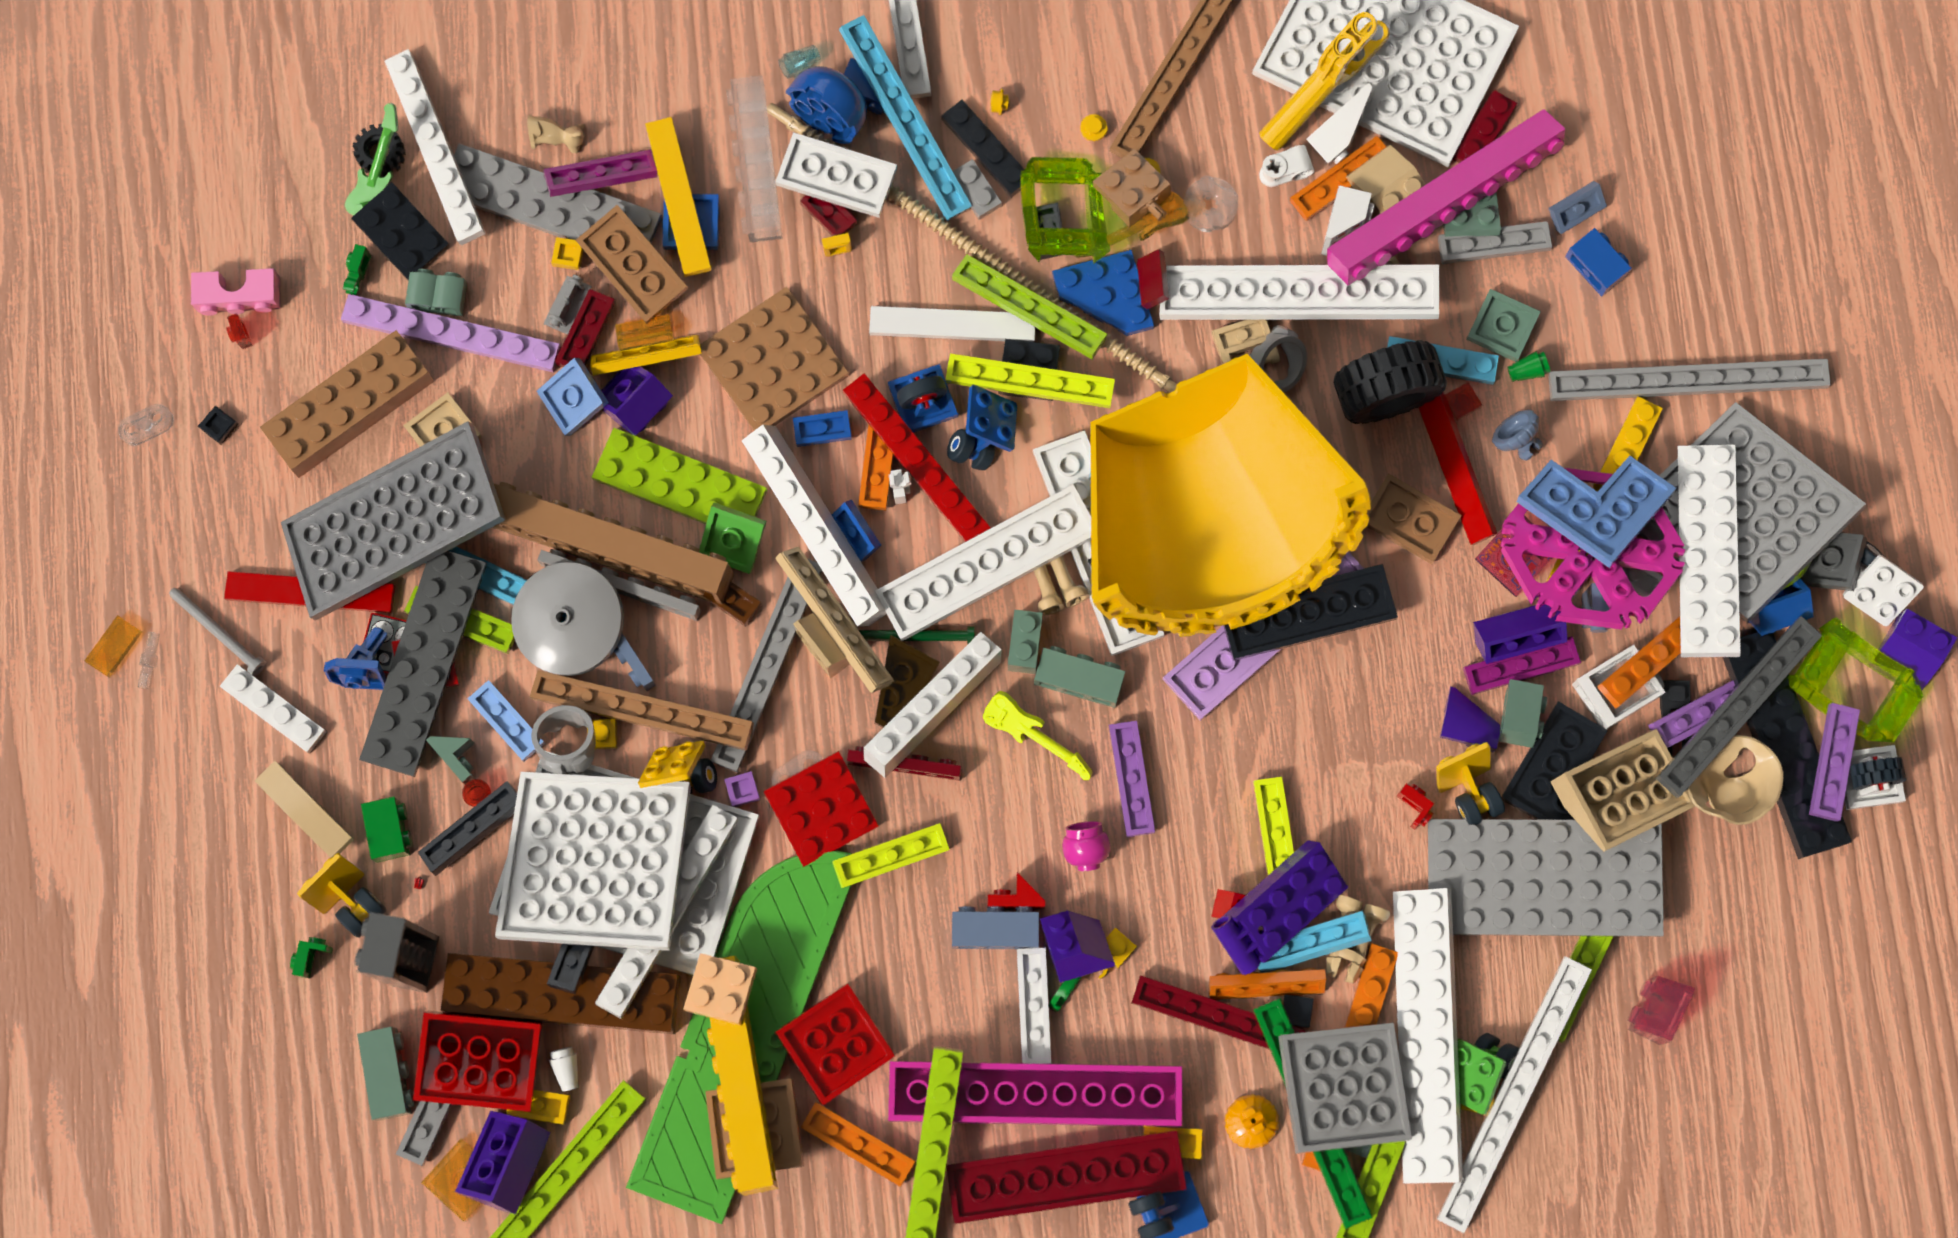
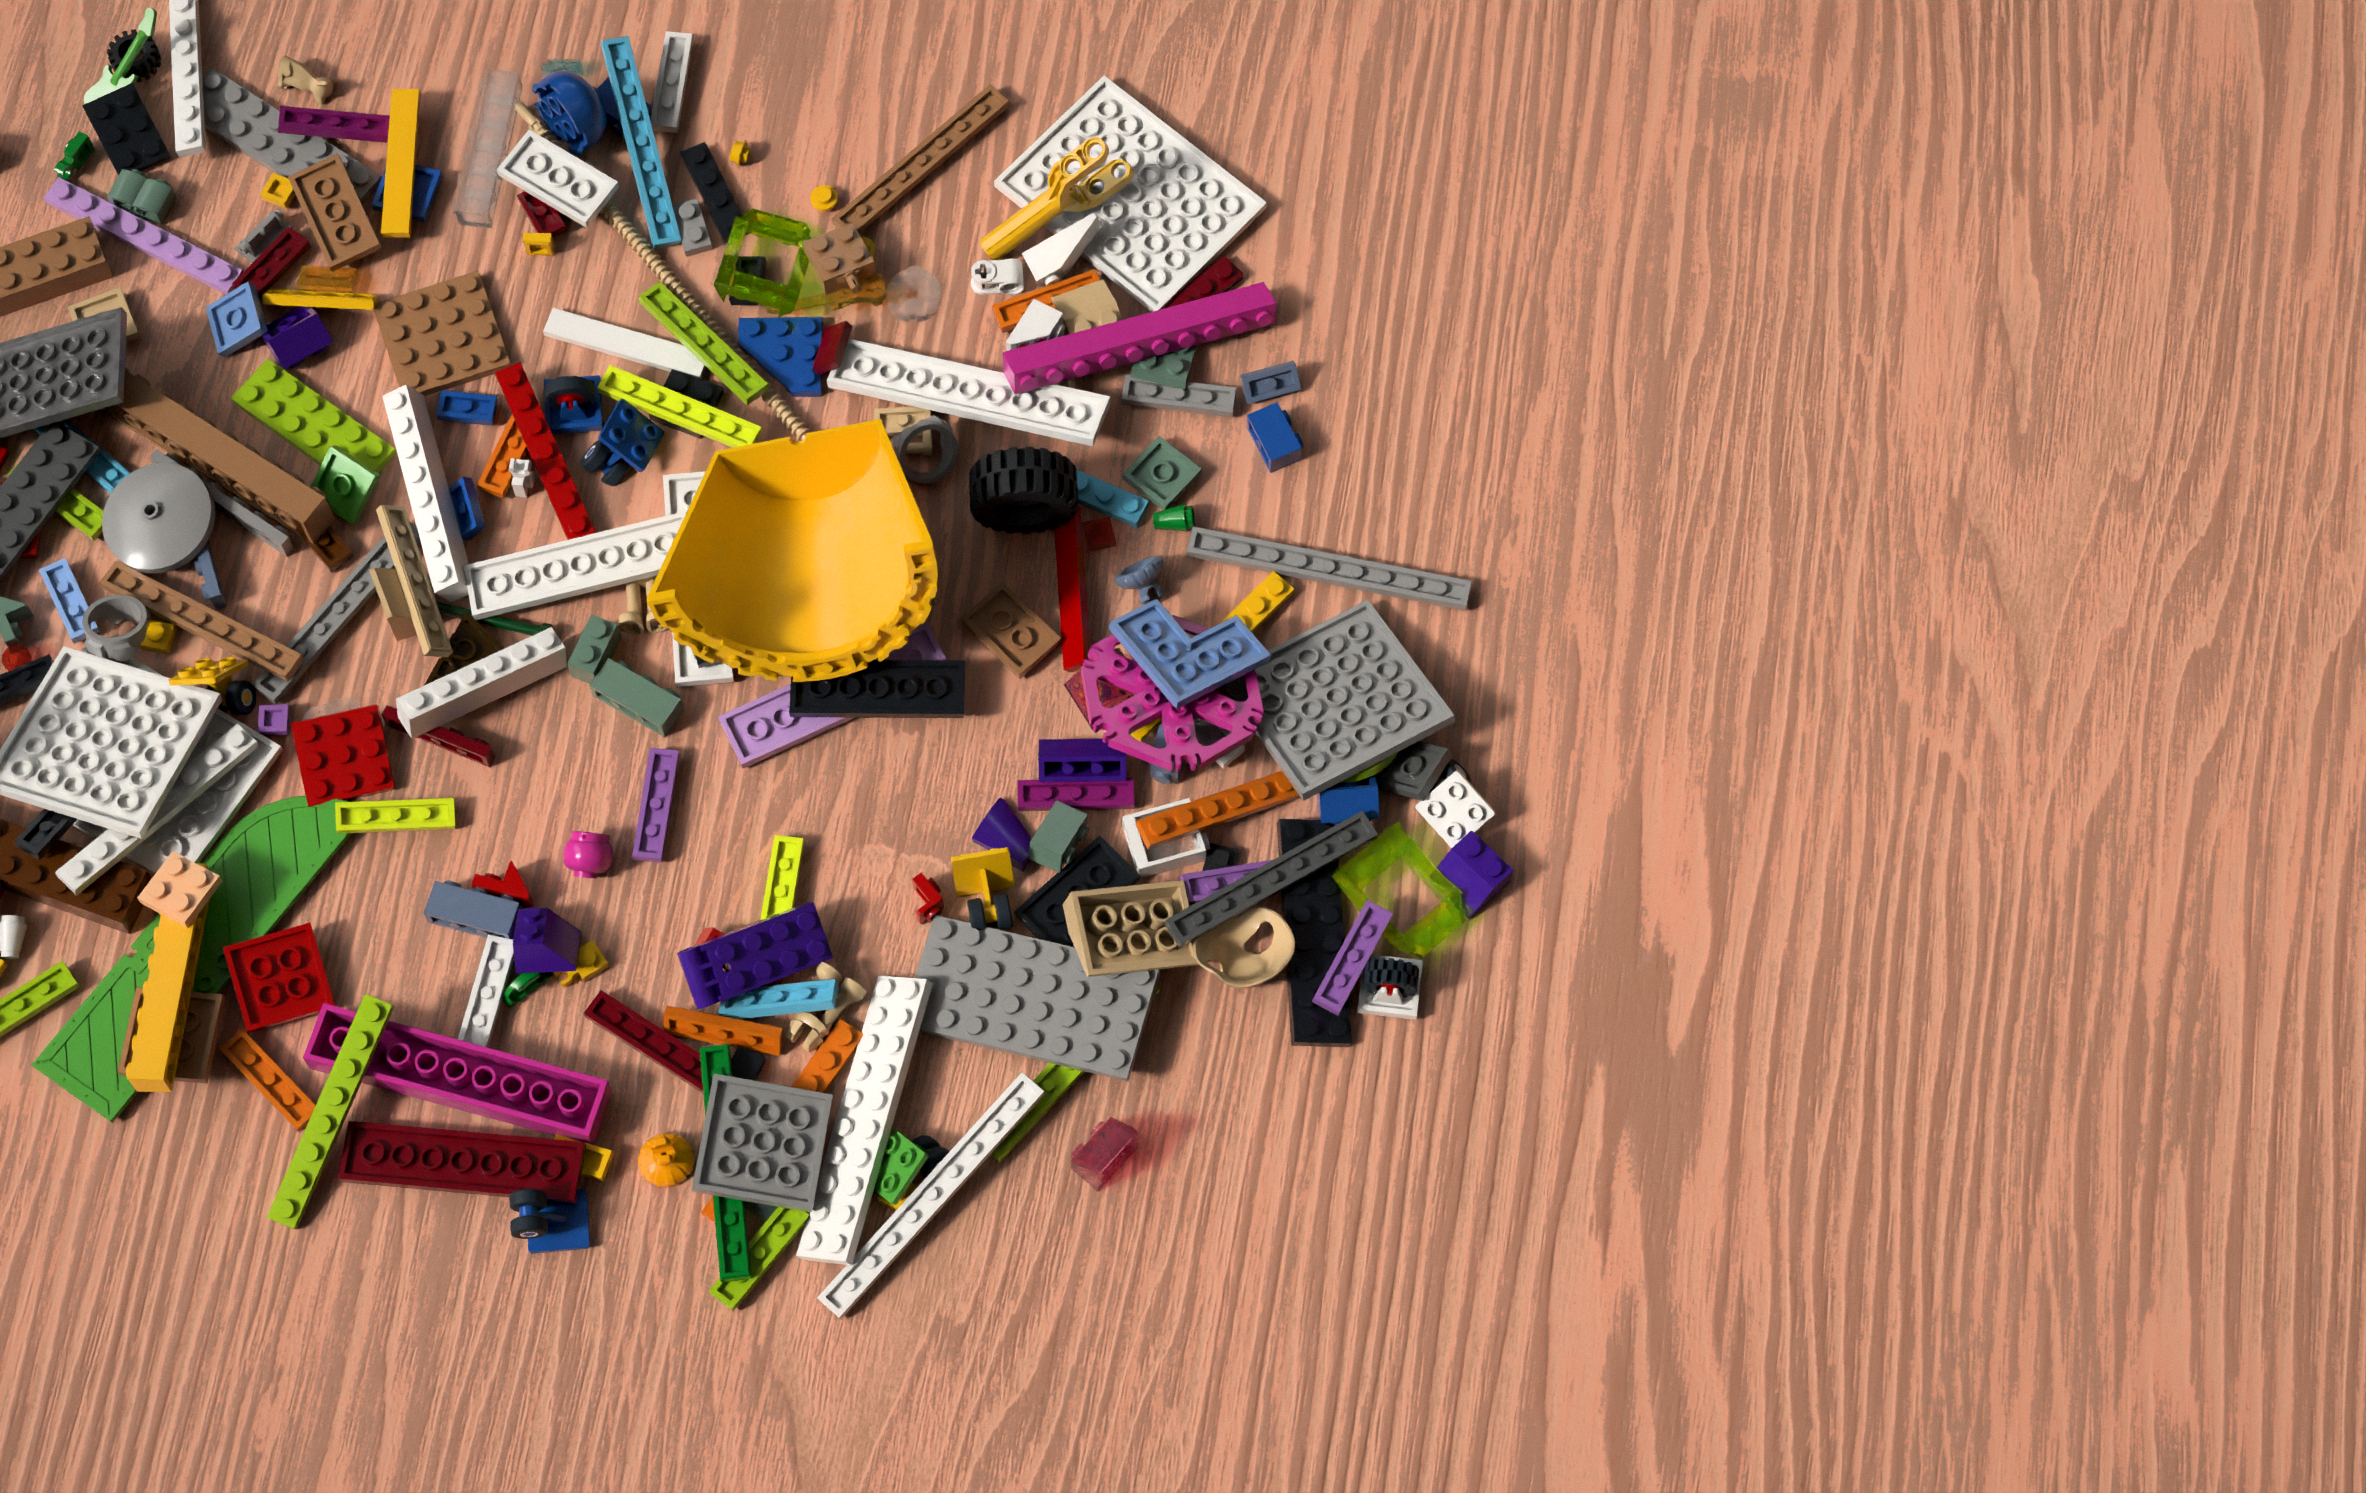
camera: 10 degrees right, 10 degrees down
neon yellow piece [983,691,1093,780] -> none
white plate [1678,445,1740,657] -> none

